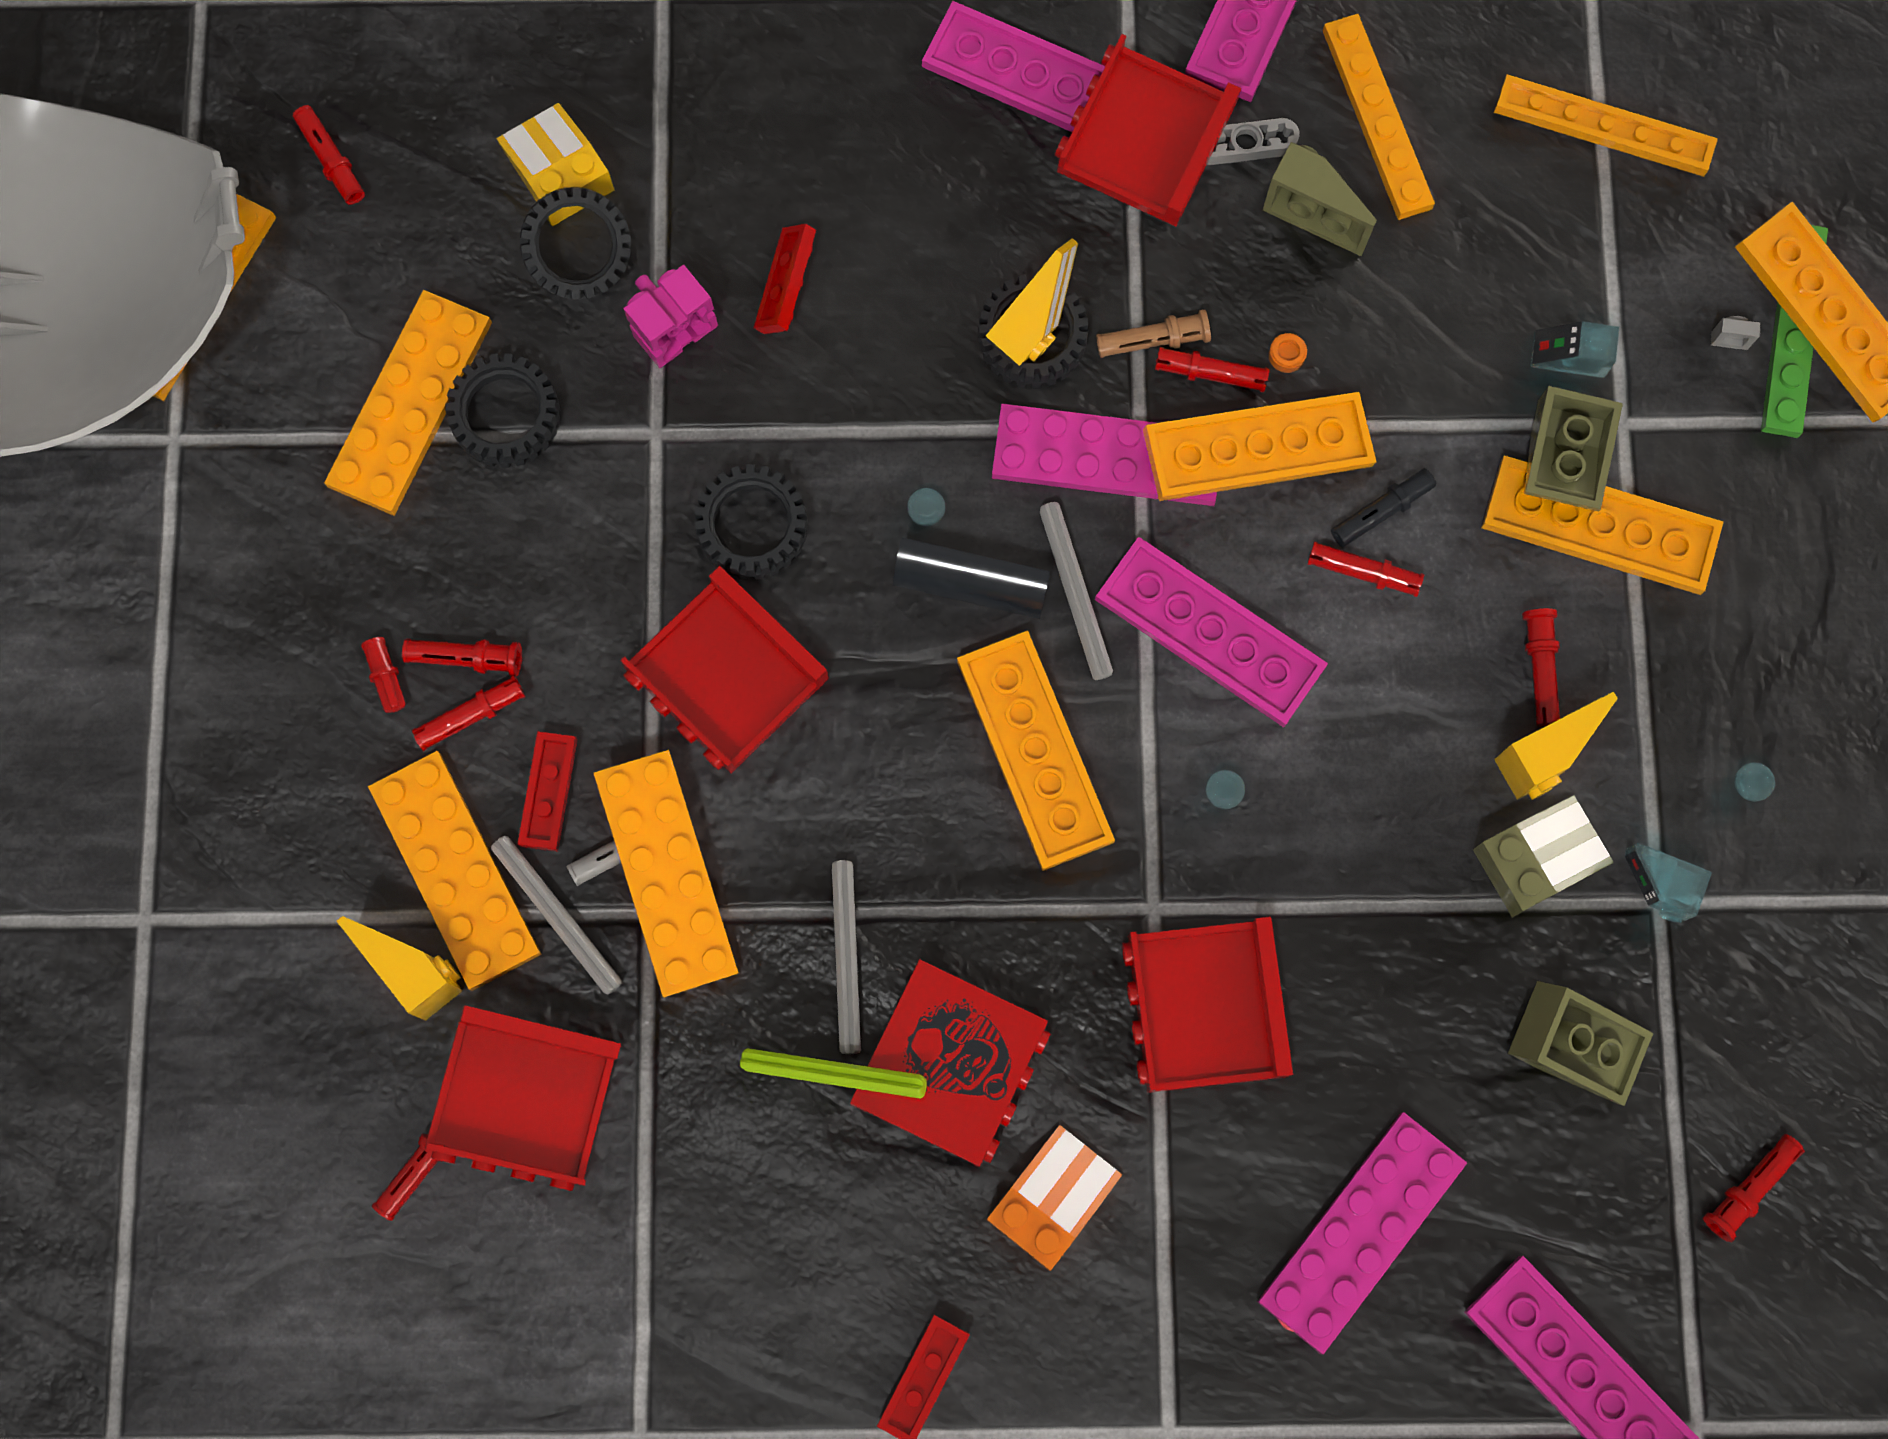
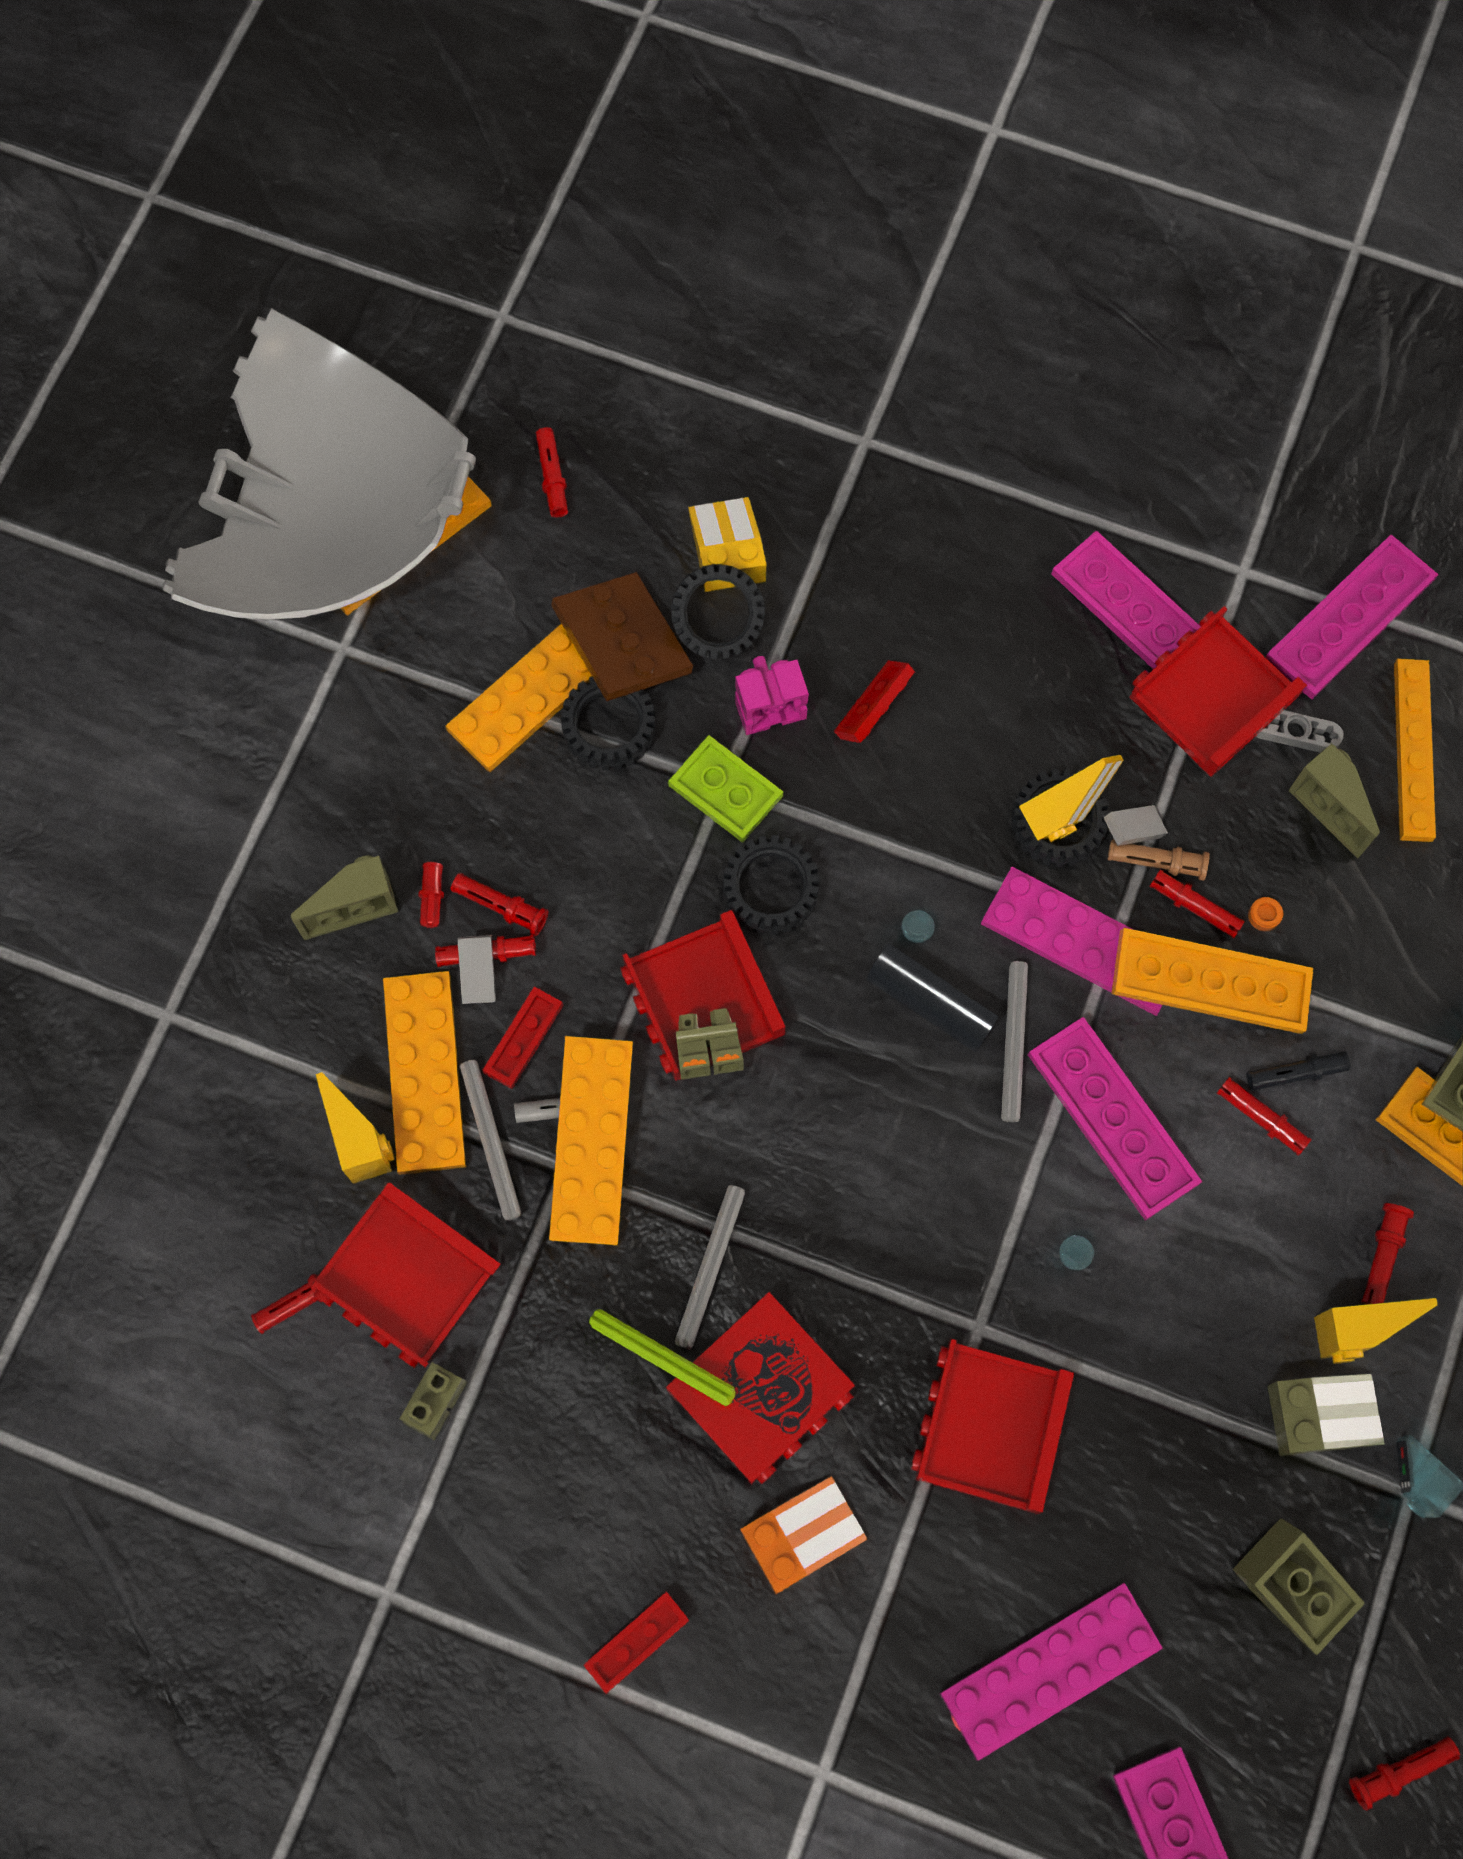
camera: 20 degrees right, 5 degrees down
light orange plate [957,631,1115,871] -> none
none -> olive slope [291,855,399,940]
none -> olive hips [399,1362,468,1440]
none -> light grey tile [458,935,496,1004]
none -> reddish brown plate [551,572,693,701]
none -> lime plate [668,735,783,843]
none -> olive hips [676,1008,744,1080]
none -> light grey tile [1104,805,1168,846]

